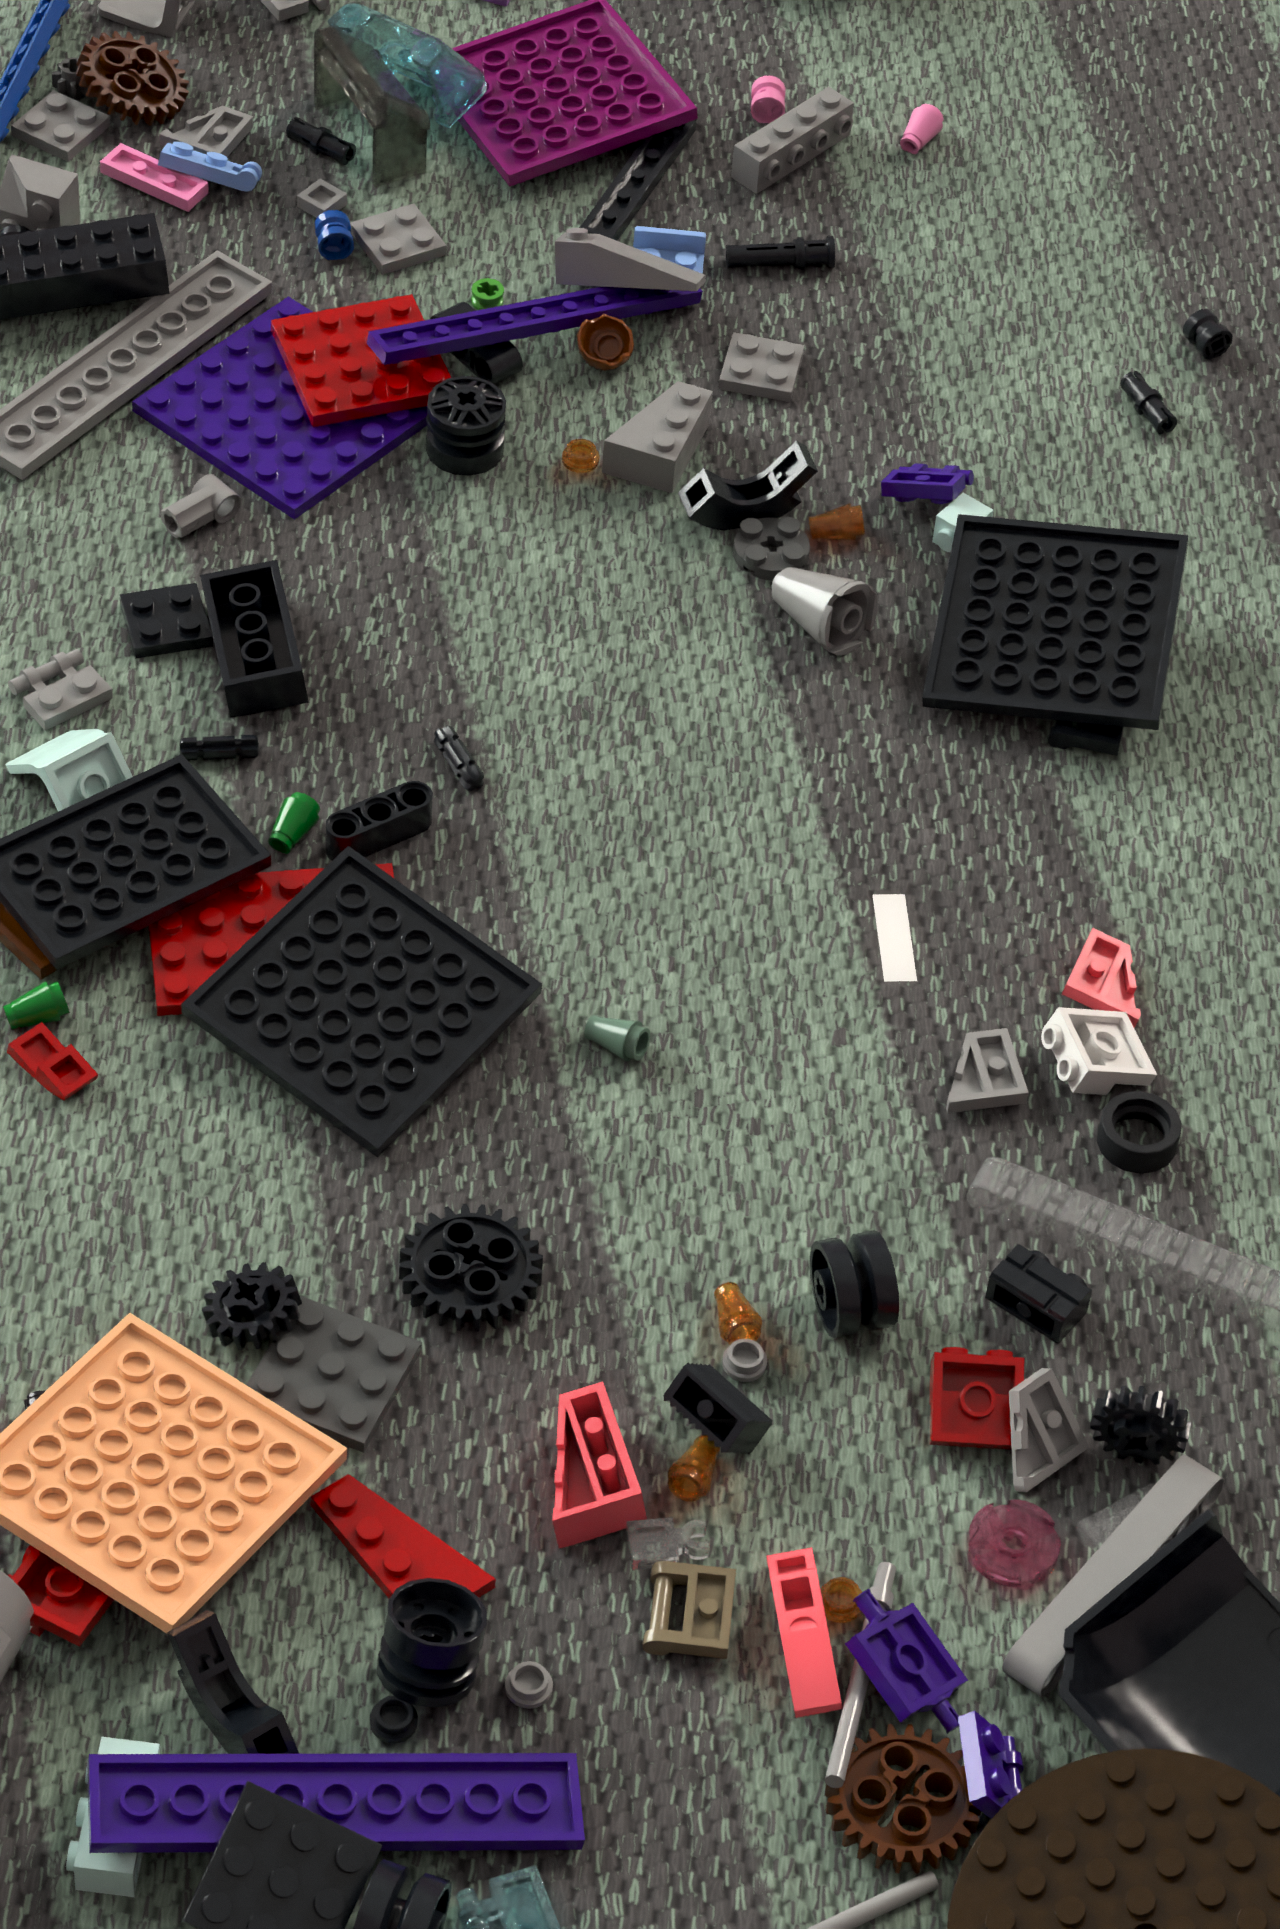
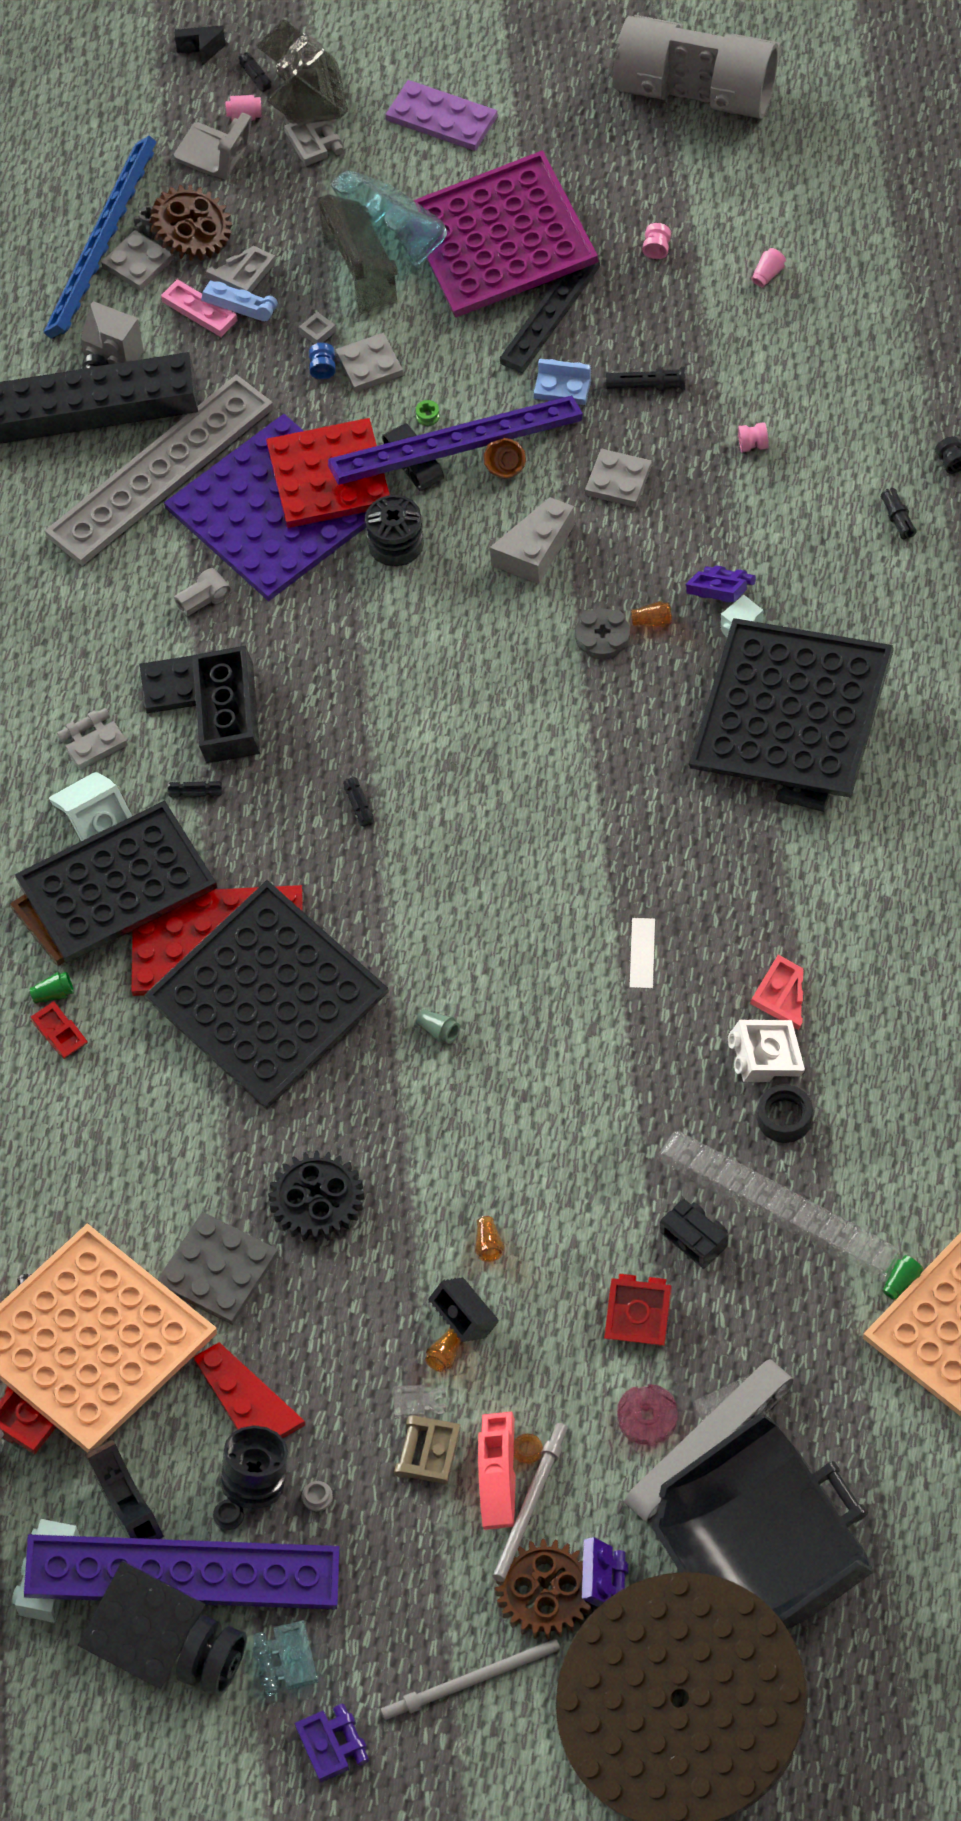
camera: 15 degrees right, 10 degrees up
black gear [202,1262,302,1350] -> none
green cone [268,792,320,854] -> none
black pin [286,117,356,165] -> none
black beam [326,781,433,861] -> none
coral wedge [552,1382,647,1548] -> none
light grey wedge [555,228,706,291] -> none
clear orange plate [562,439,600,473] -> none
black arch [678,440,818,531] -> none
light grey plate [722,1339,767,1382] -> none
light grey brick [731,86,854,194] -> none
light grey cone [771,567,878,656] -> none
black wheel [809,1230,899,1338] -> none
dark purple plate [845,1589,968,1734] -> none
light grey wing [946,1028,1029,1113] -> none
light grey wing [1009,1368,1089,1492] -> none
black gear [1090,1386,1191,1465] -> none
none -> bright pink wheel [738,423,769,452]

